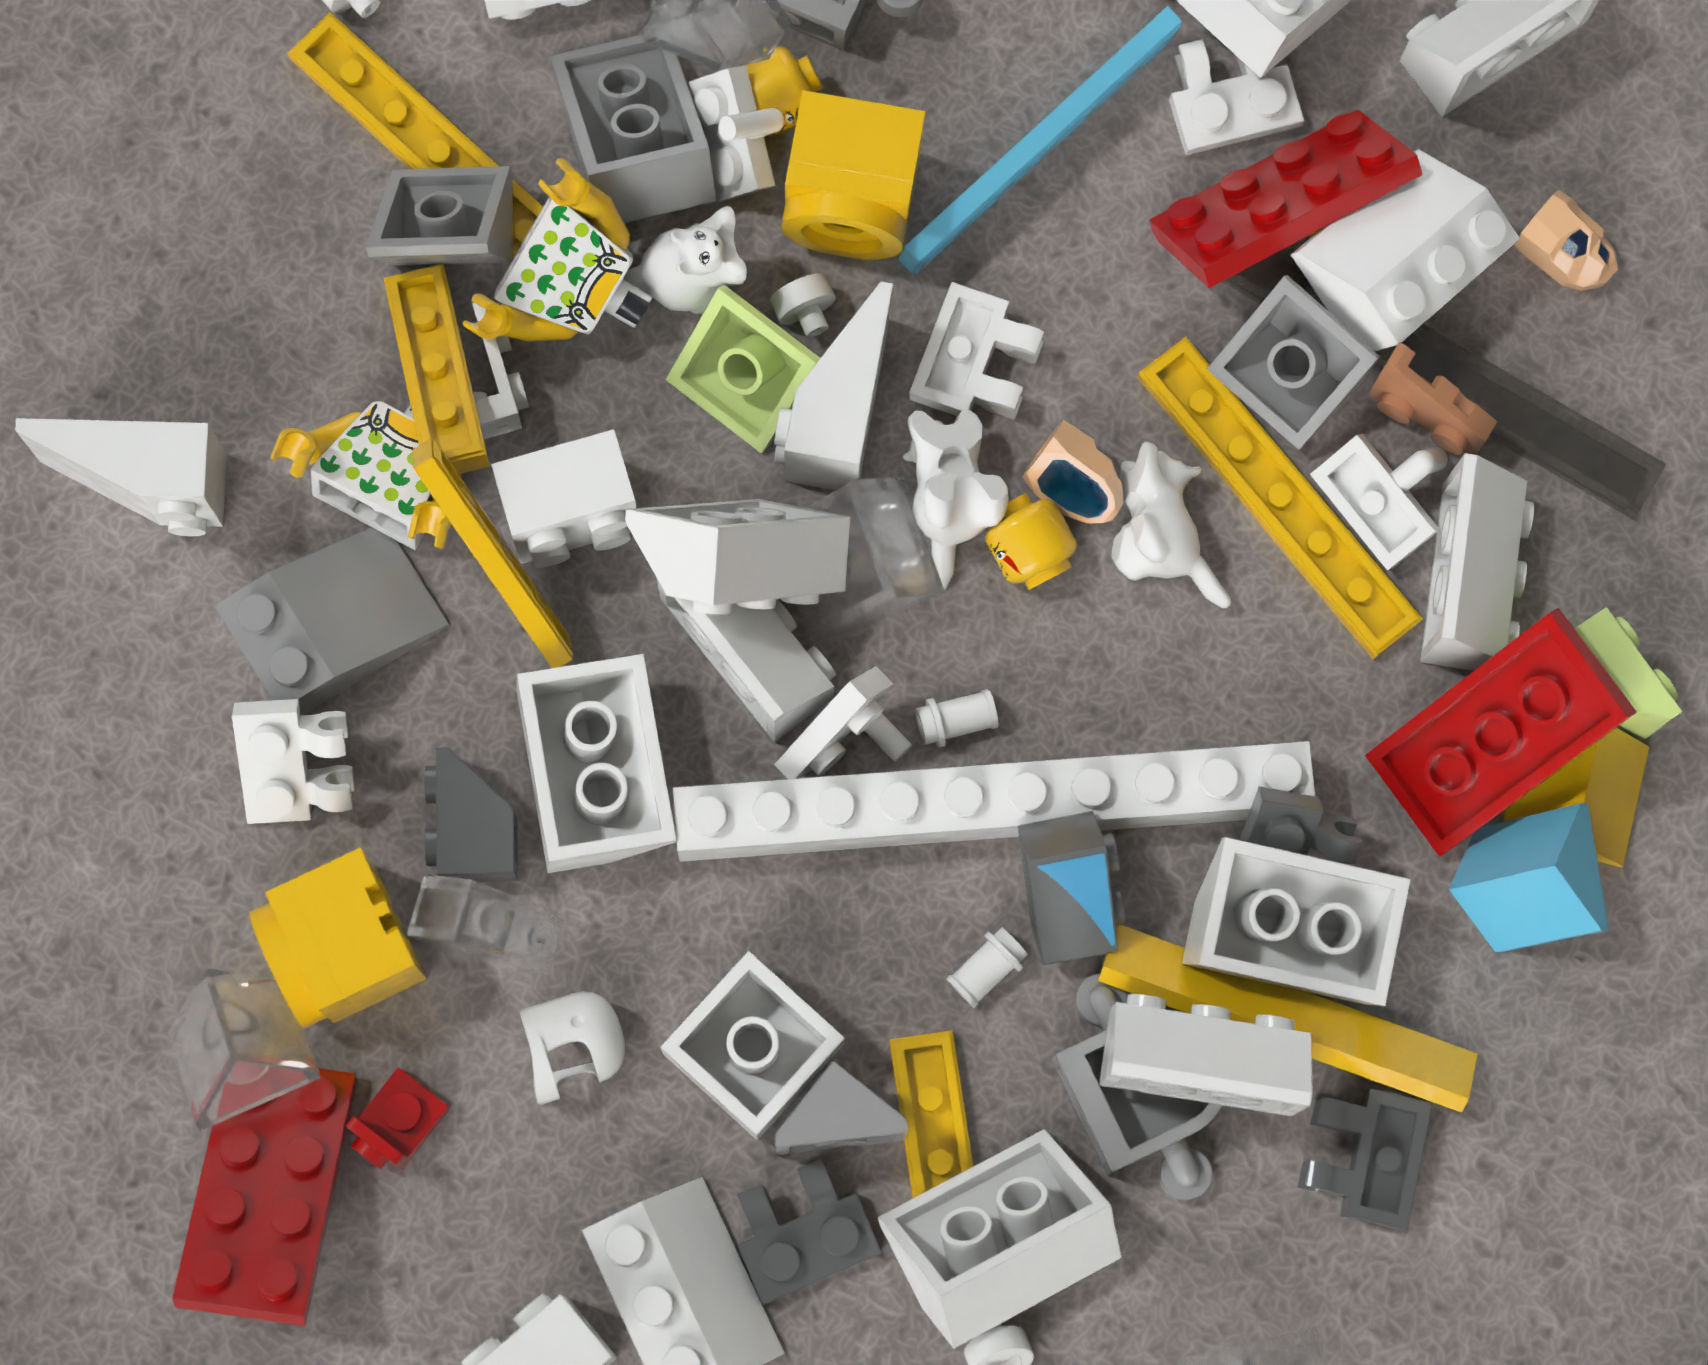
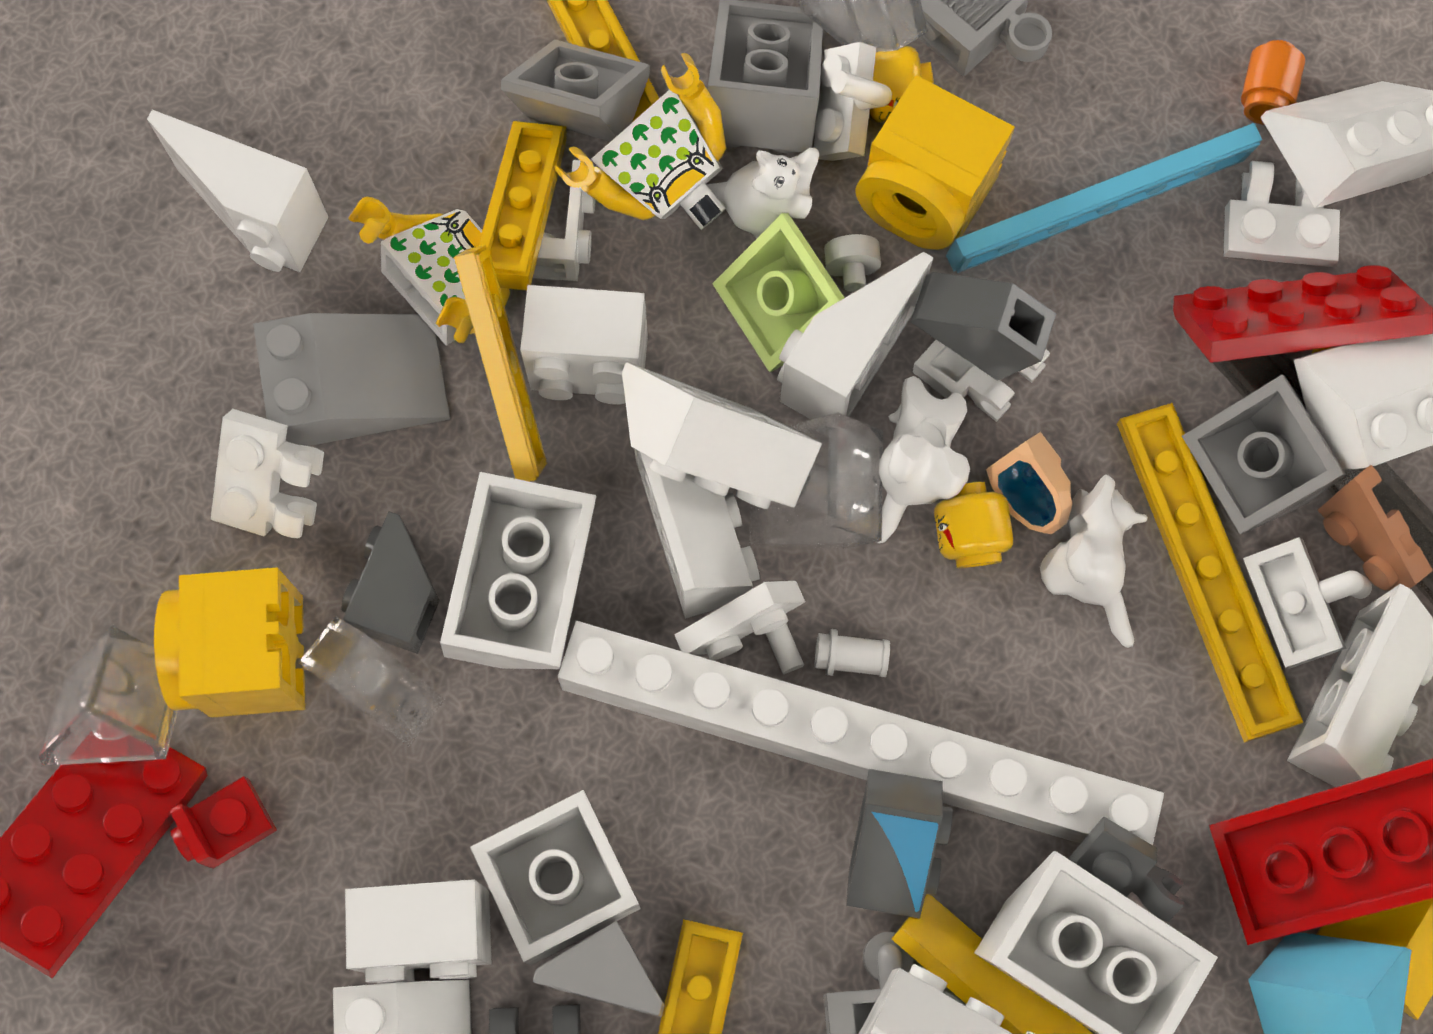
camera: 25 degrees right, 5 degrees down
white helmet [519,991,625,1105] -> none
white pin [946,927,1028,1008] -> none
none -> white brick [345,879,492,984]
none -> dark grey slope [910,272,1056,381]

